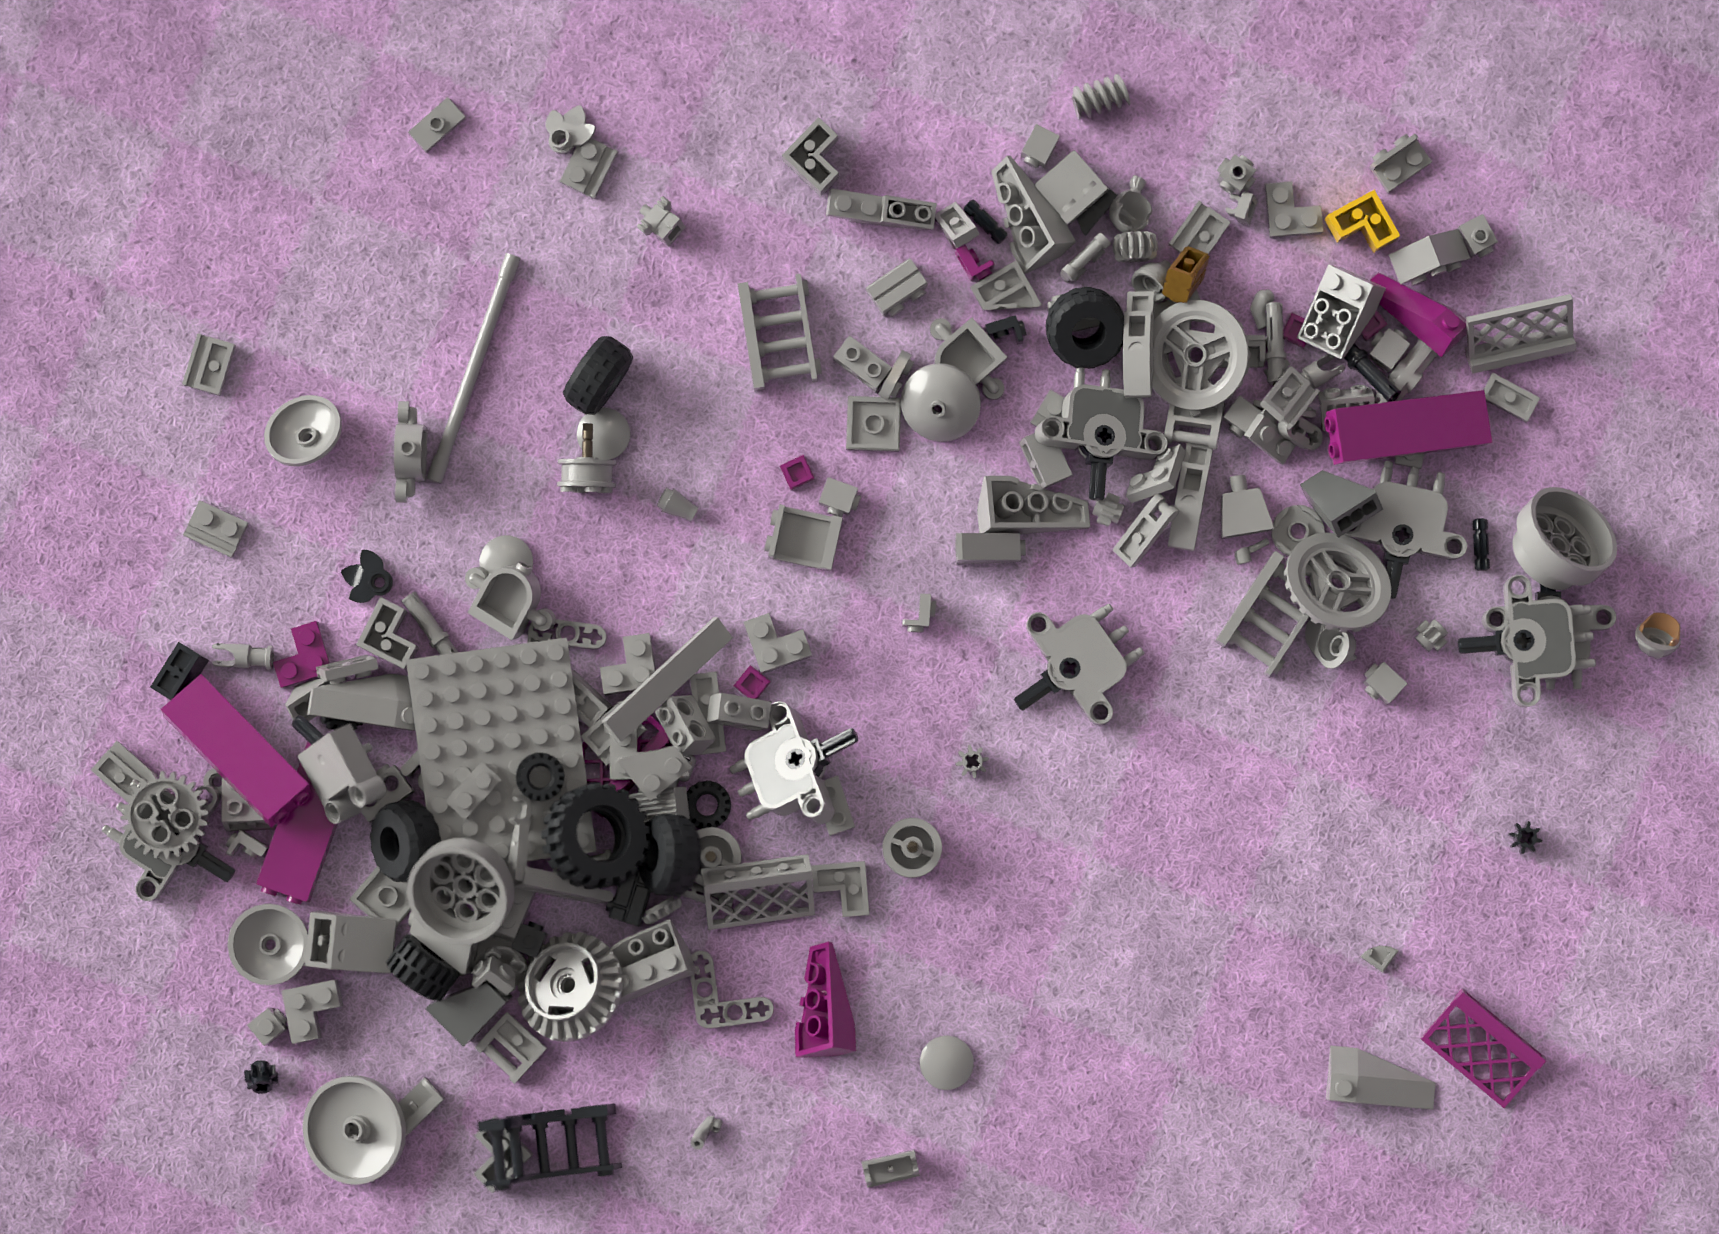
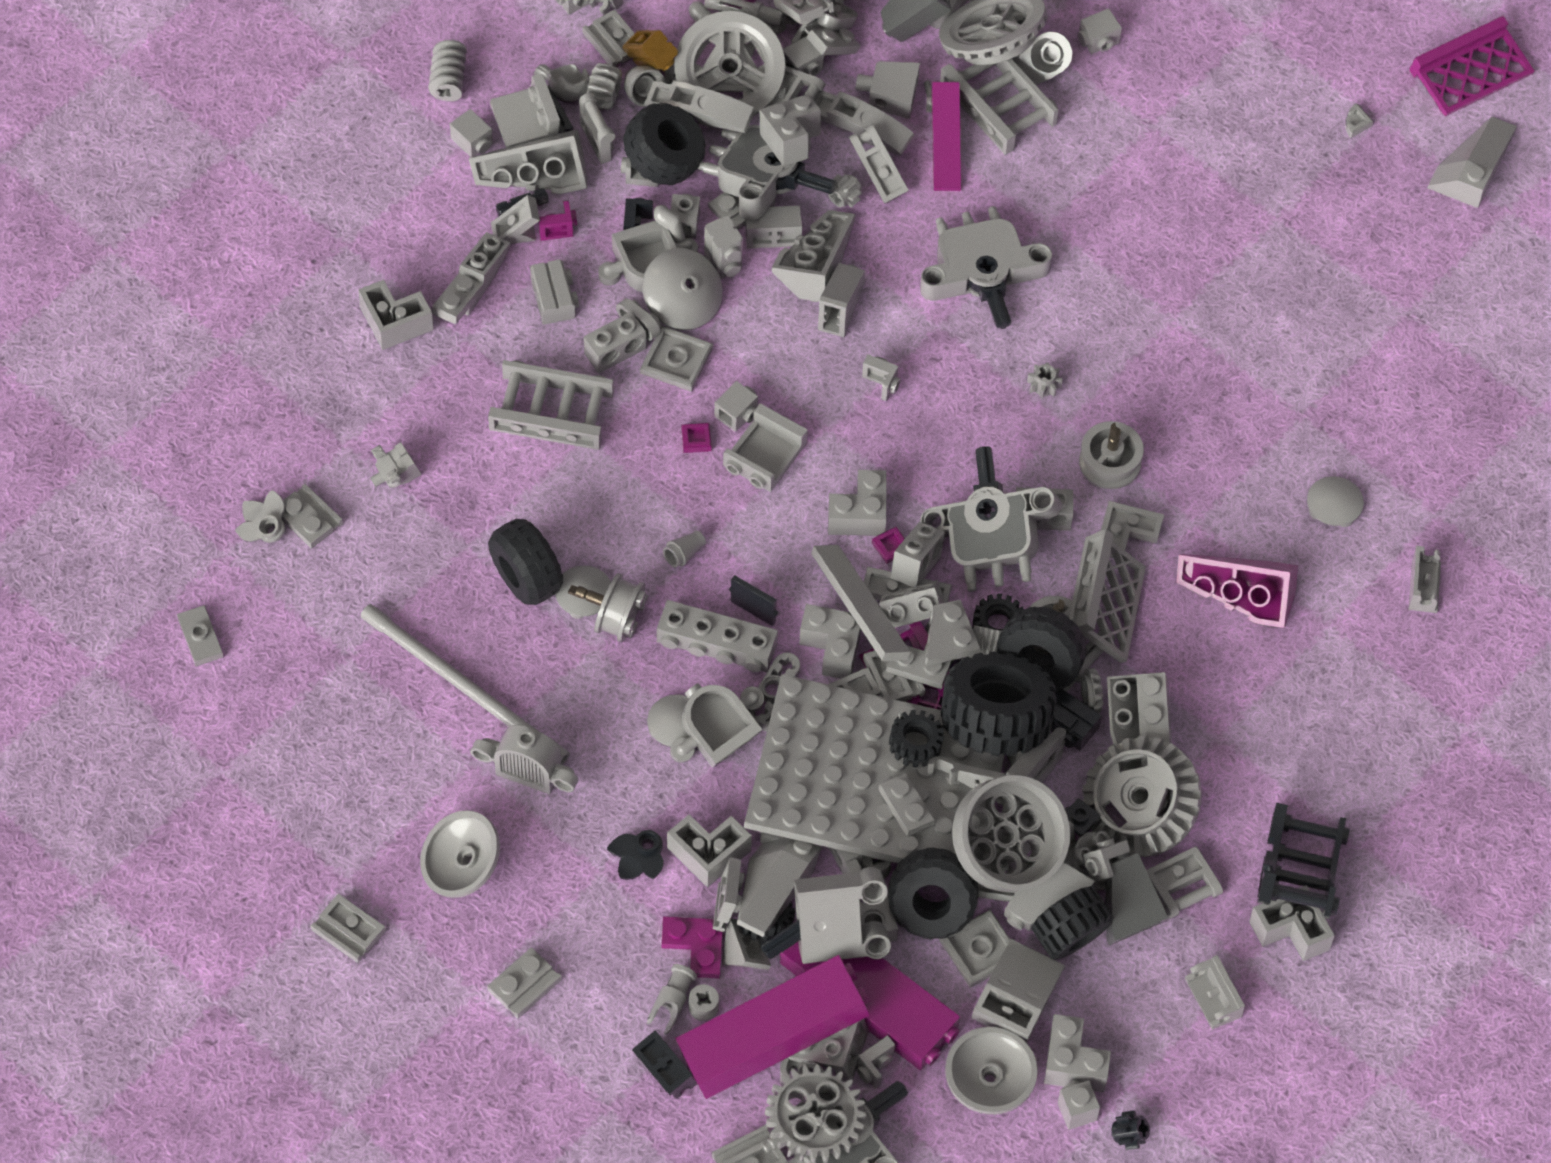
camera: 70 degrees left, 25 degrees down
light grey dish [303,1075,406,1185] -> none
light grey pin [402,592,458,655] -> none
light grey beam [691,951,774,1028] -> none
light grey arm [691,1116,722,1150] -> none
light grey wing [970,260,1042,310] -> none
light grey plate [1126,444,1186,503] -> none
light grey tile [1271,505,1325,556] -> none
none -> light grey arm [654,205,685,243]
none -> light grey brick [657,600,778,672]
none -> light grey brick [671,194,700,239]
none -> light grey wheel [689,984,719,1021]
none -> light grey brick [704,216,743,279]
none -> black piece [729,575,779,626]
none -> light grey brick [760,94,821,167]
none -> magenta slope [931,82,961,191]

